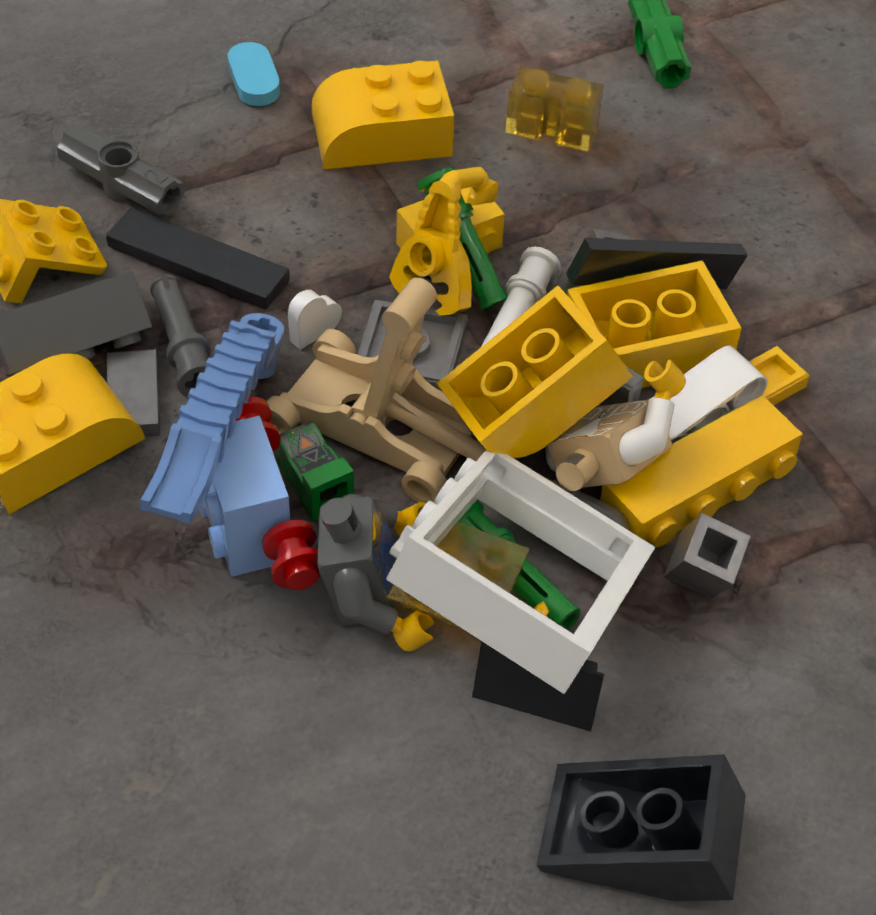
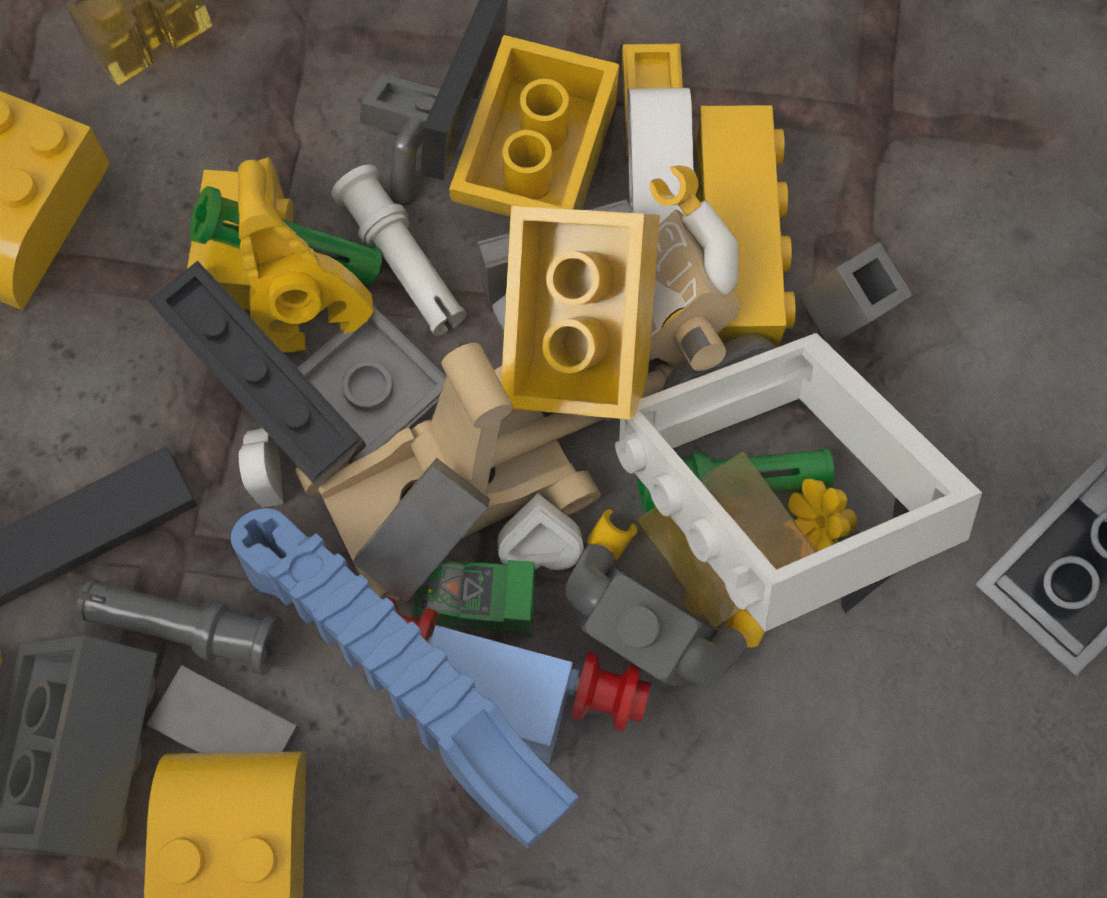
camera: 55 degrees left, 20 degrees up
none -> black tile [148,261,366,489]
none -> flat silver tile [352,458,490,603]
none -> white tile [497,493,584,570]

